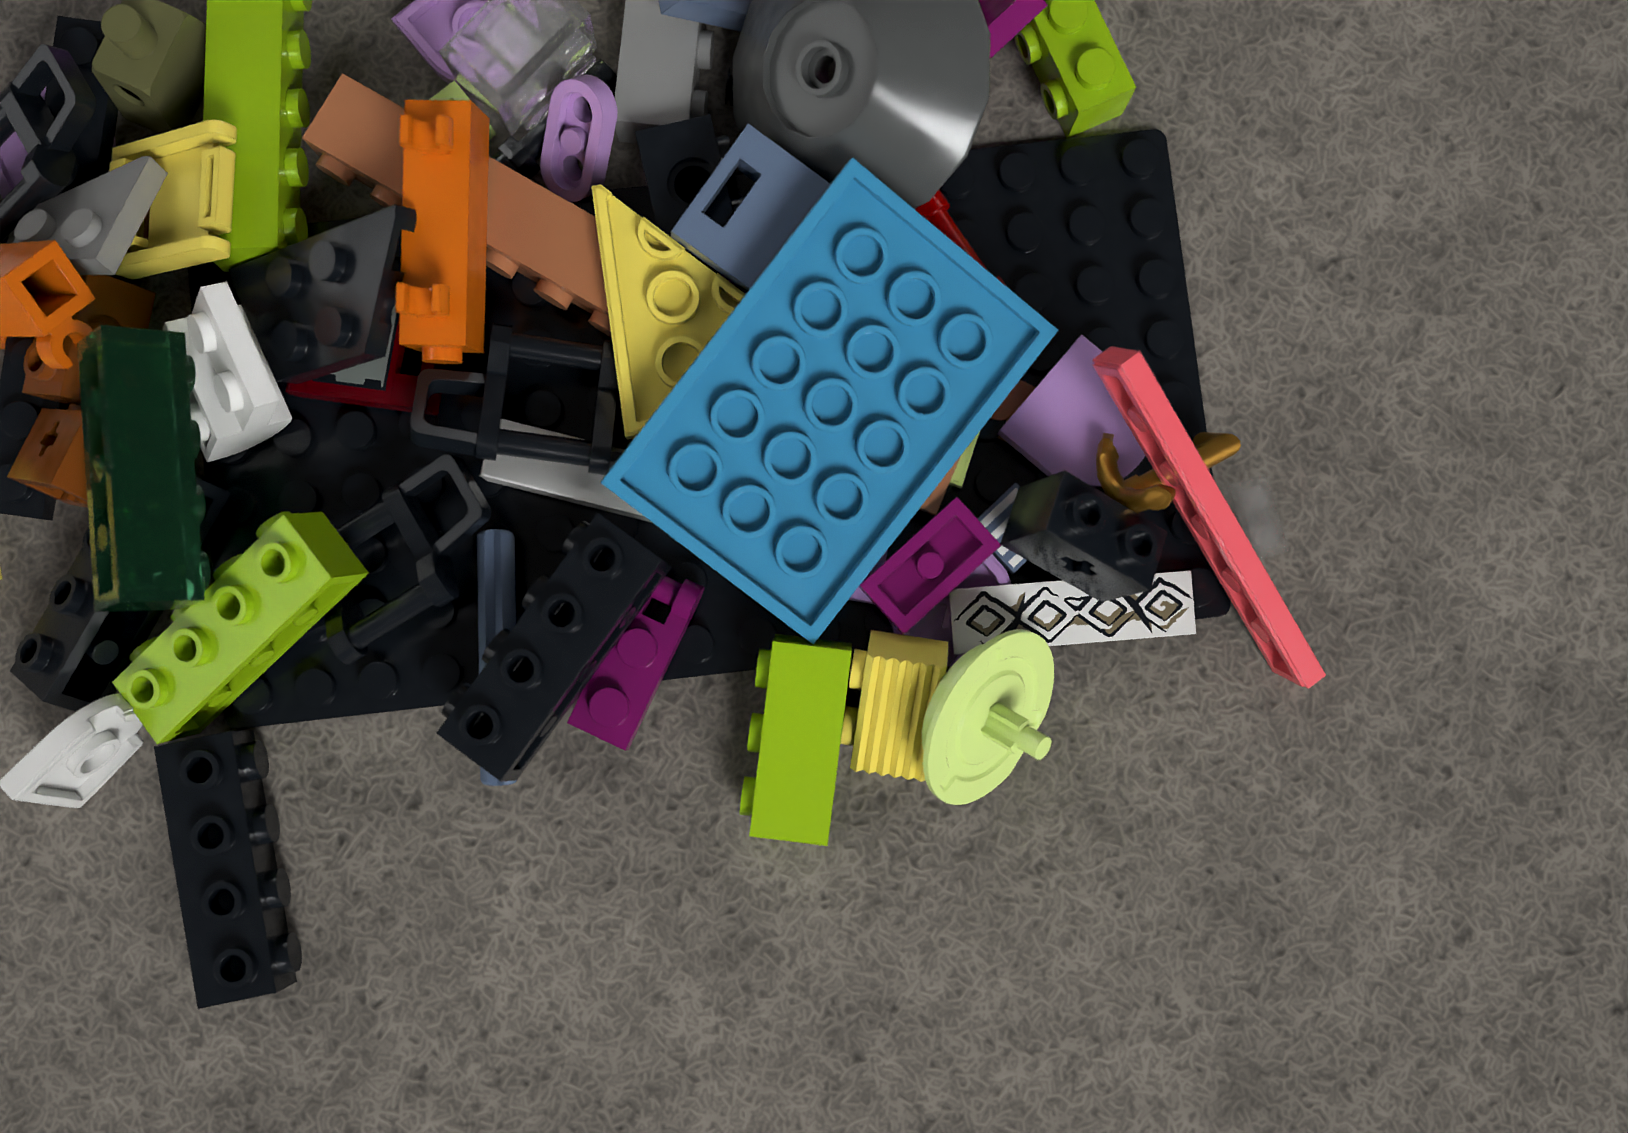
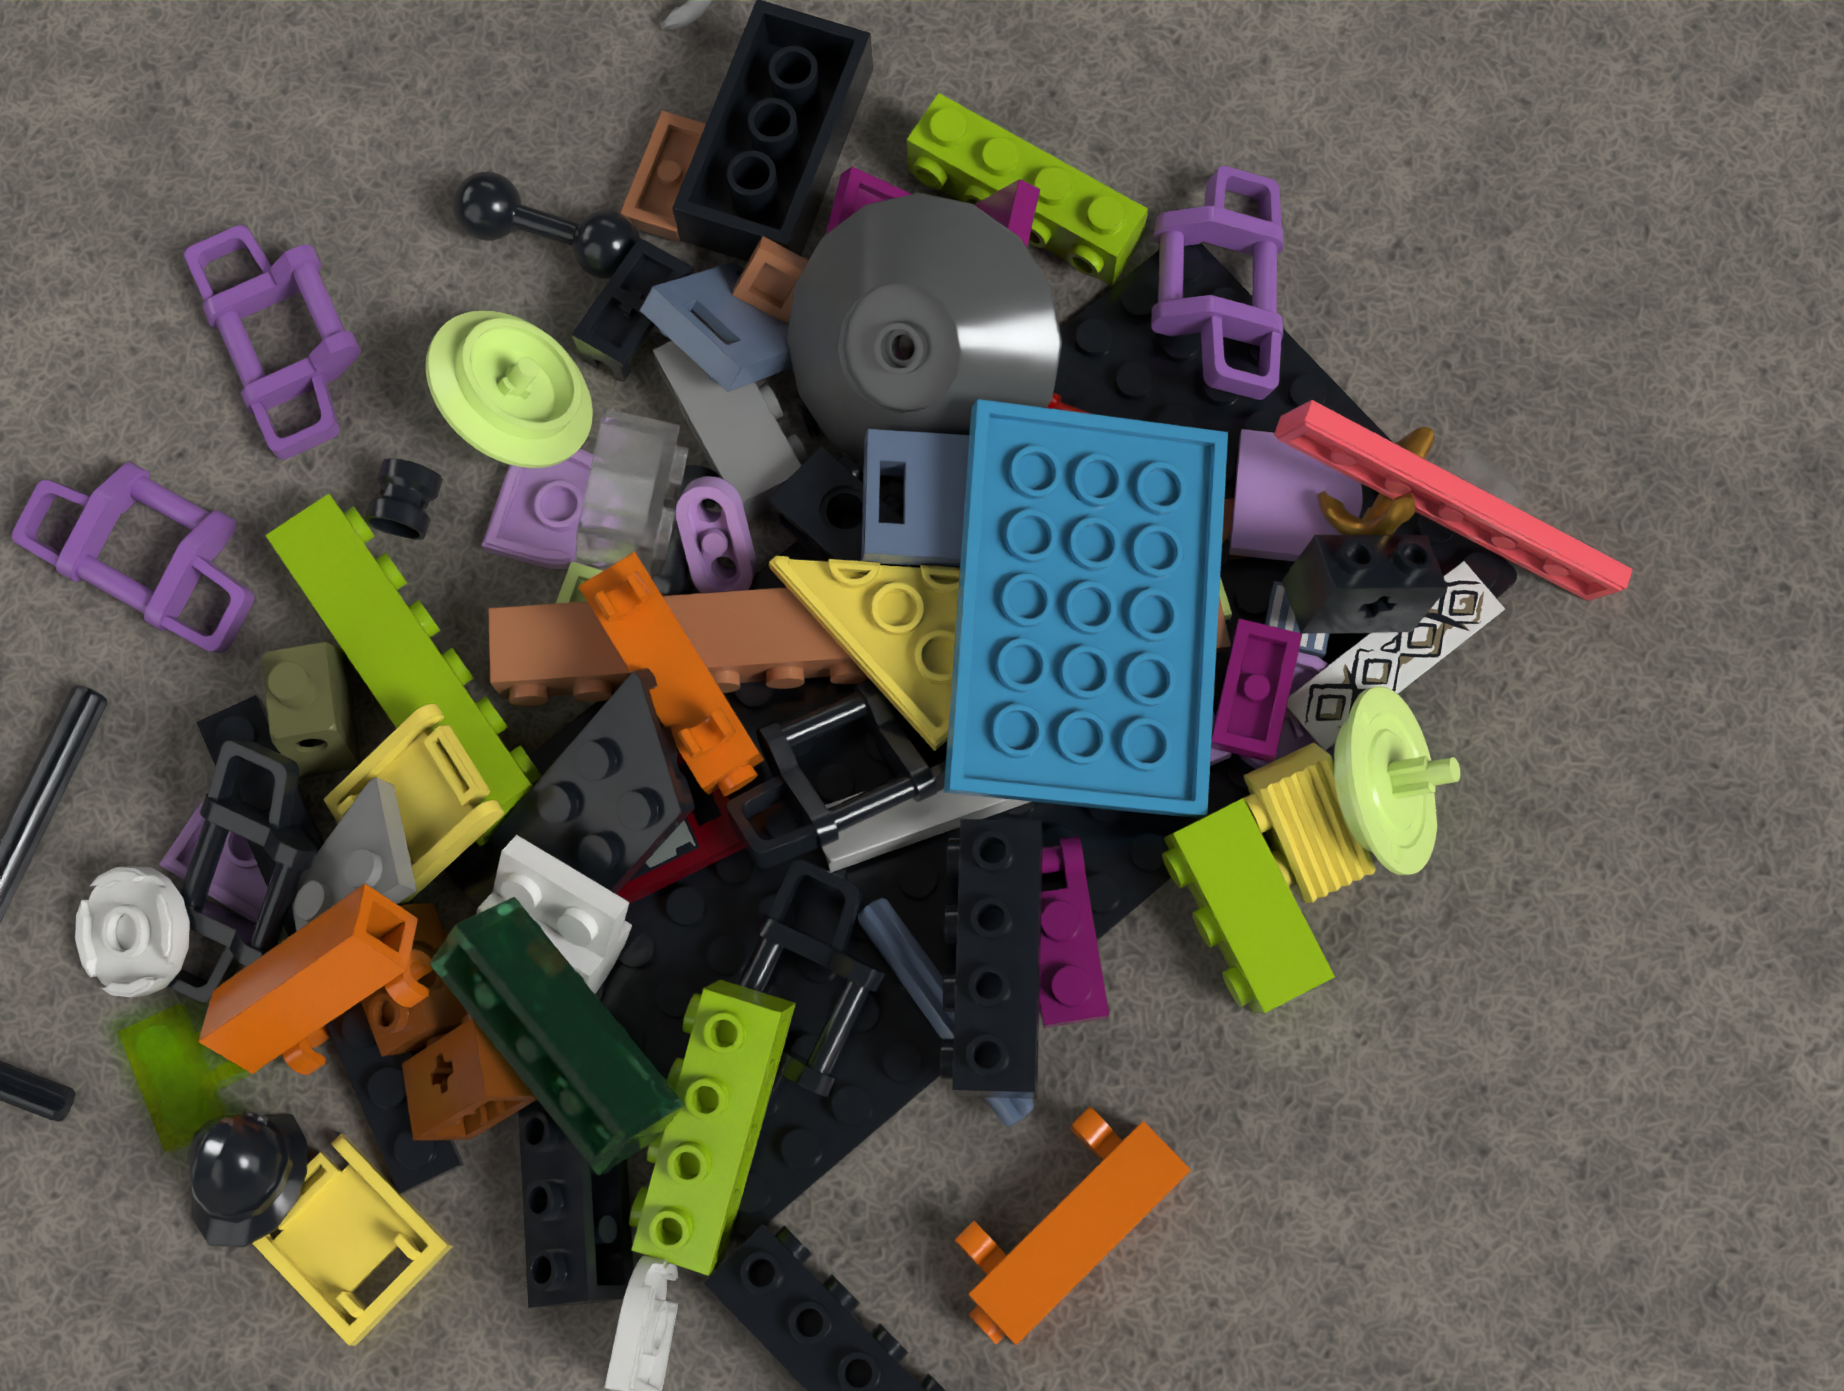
camera: 30 degrees left, 10 degrees down
none -> orange brick [955,1107,1191,1346]
none -> medium lavender bar [1151,166,1283,400]

